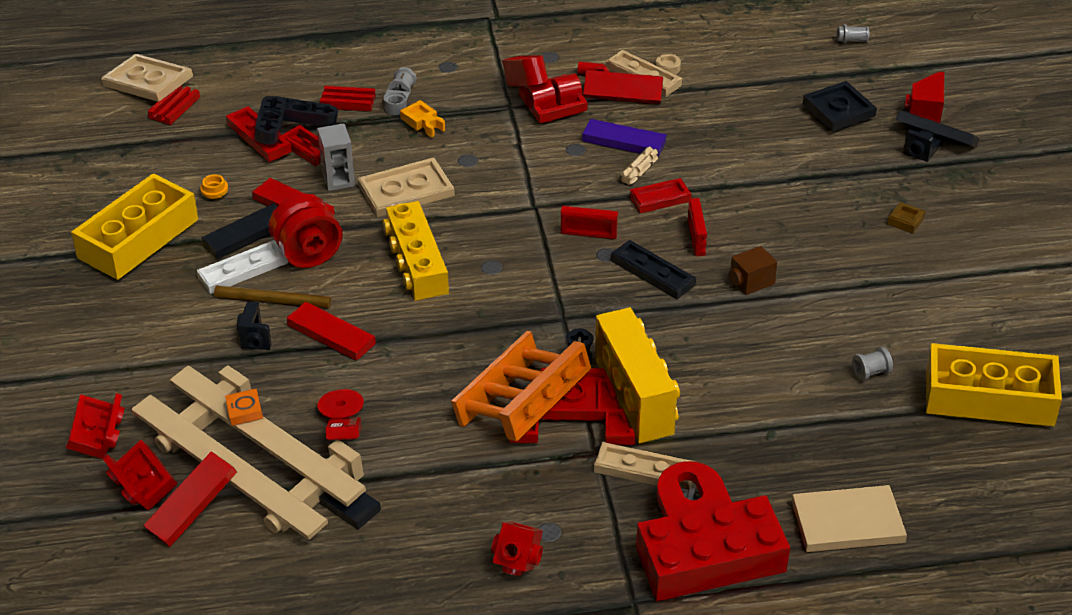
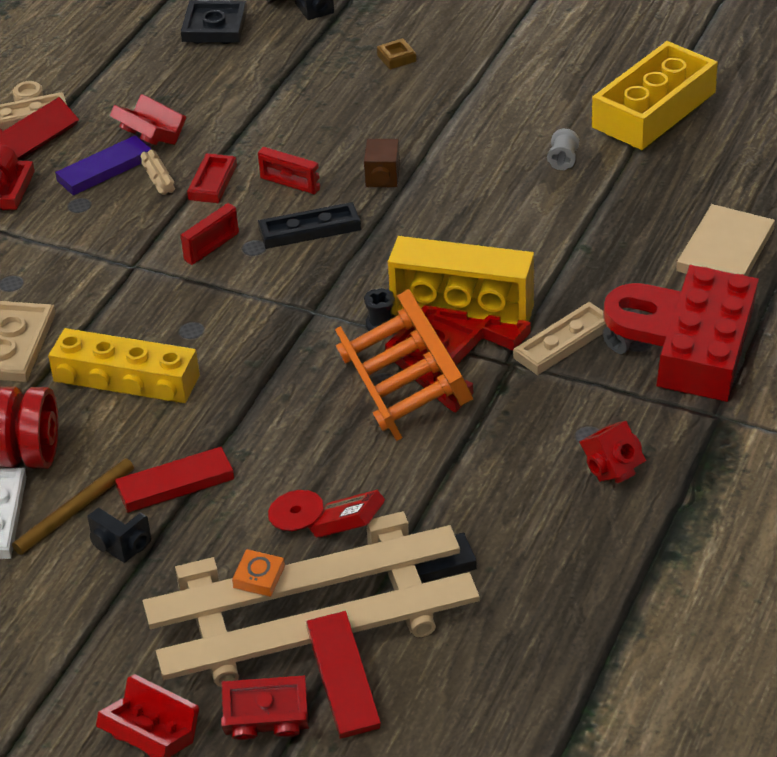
camera: 55 degrees left, 0 degrees up
none -> bracket [110,94,186,145]

